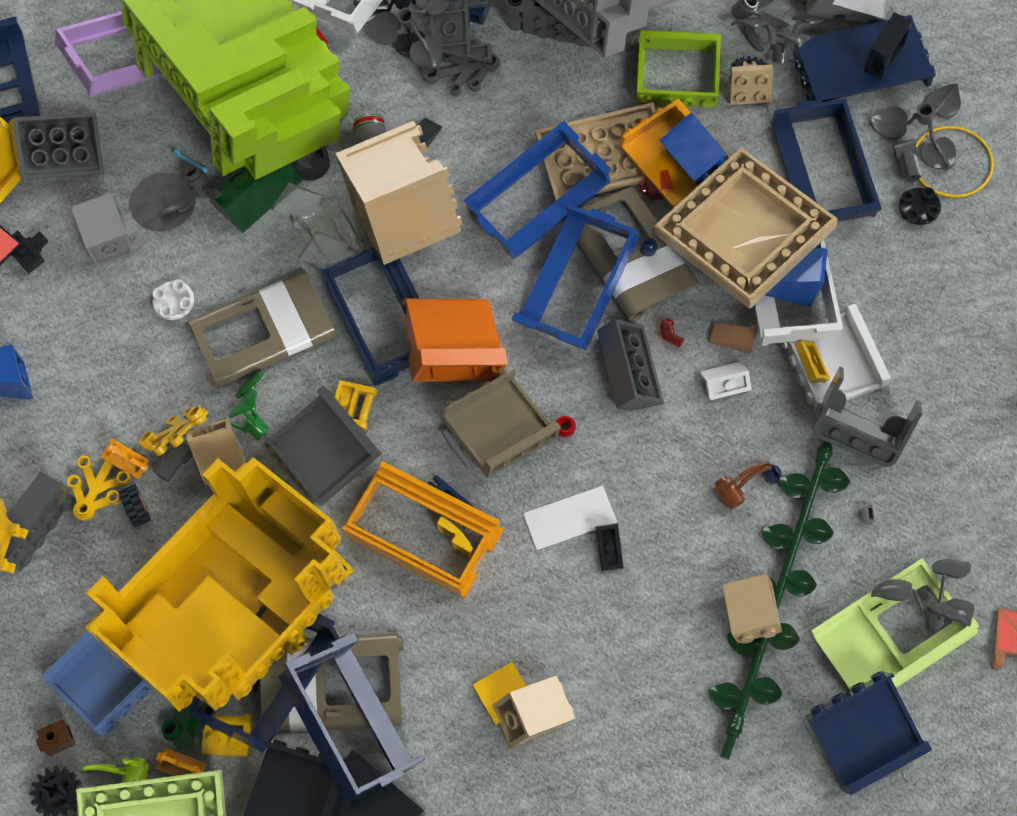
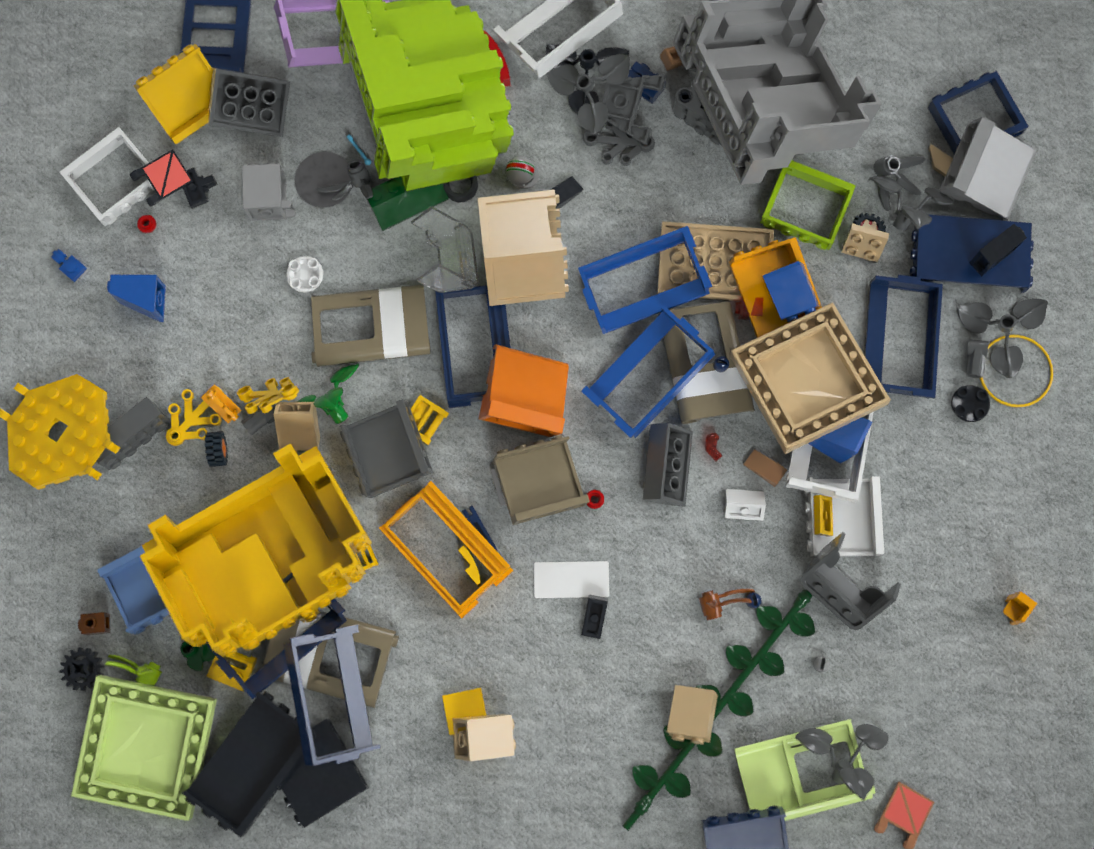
camera: 15 degrees right, 10 degrees up
light orange hinge [155,747,208,776] -> none

